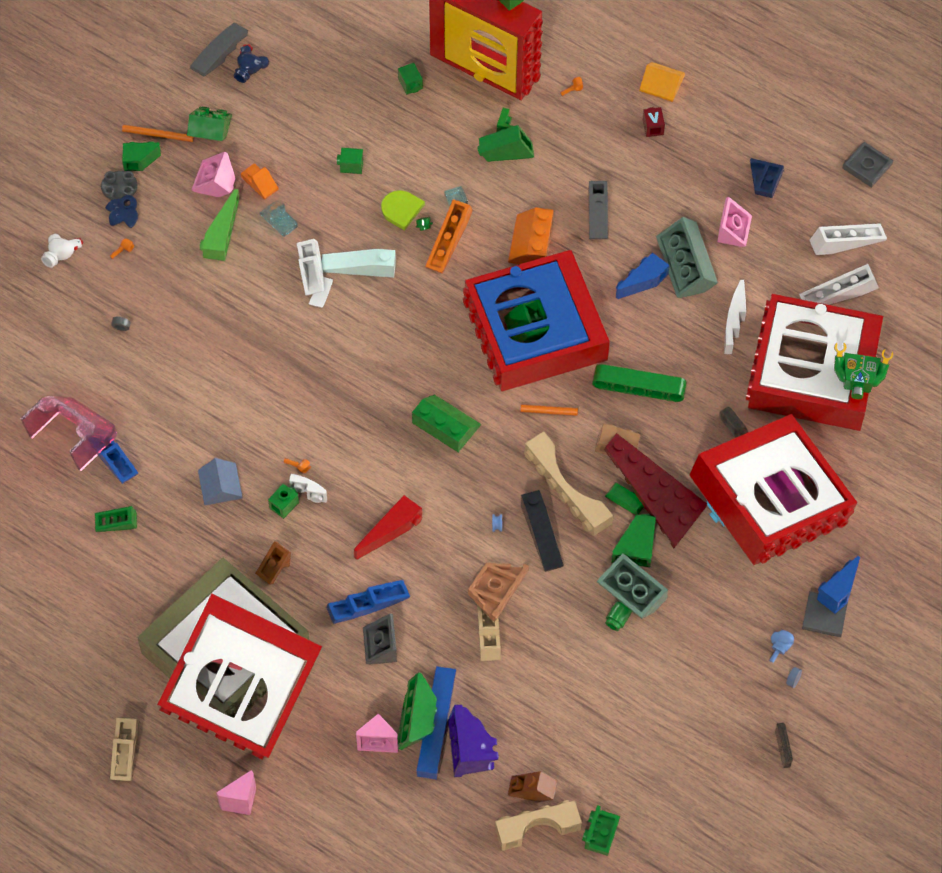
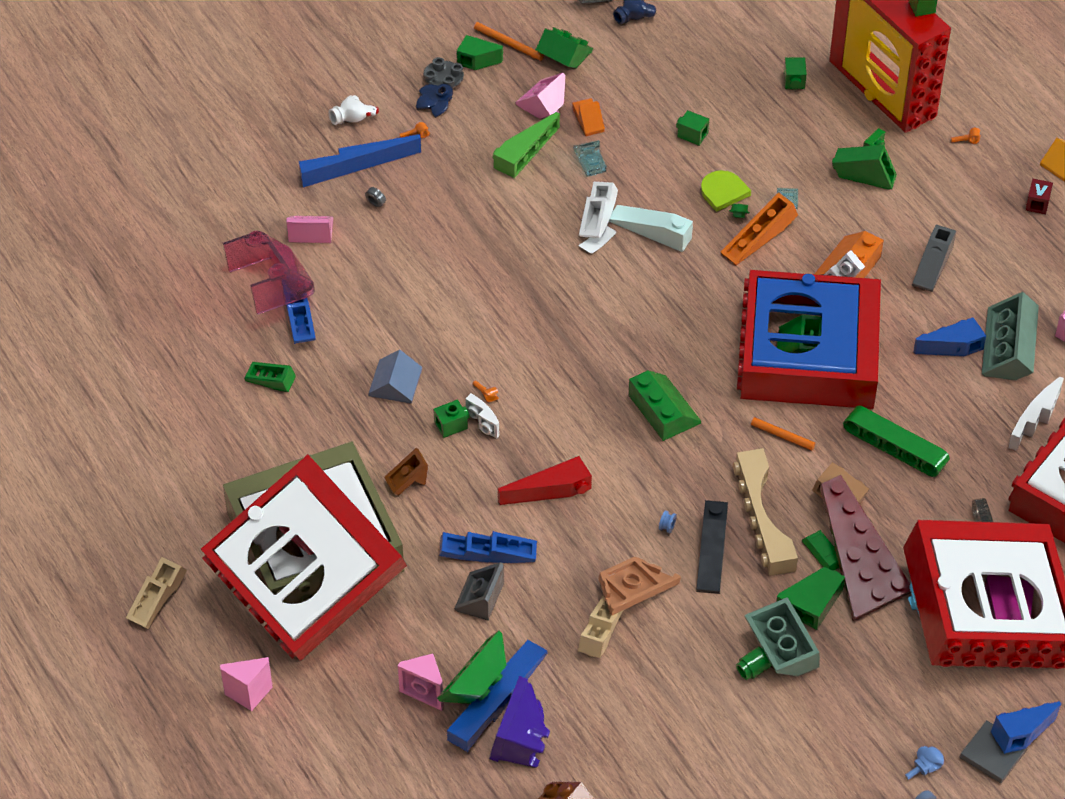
camera: 25 degrees right, 10 degrees down
none -> bright pink slope [287,216,333,243]
none -> blue slope [299,134,421,187]
none -> white slope [824,250,865,277]

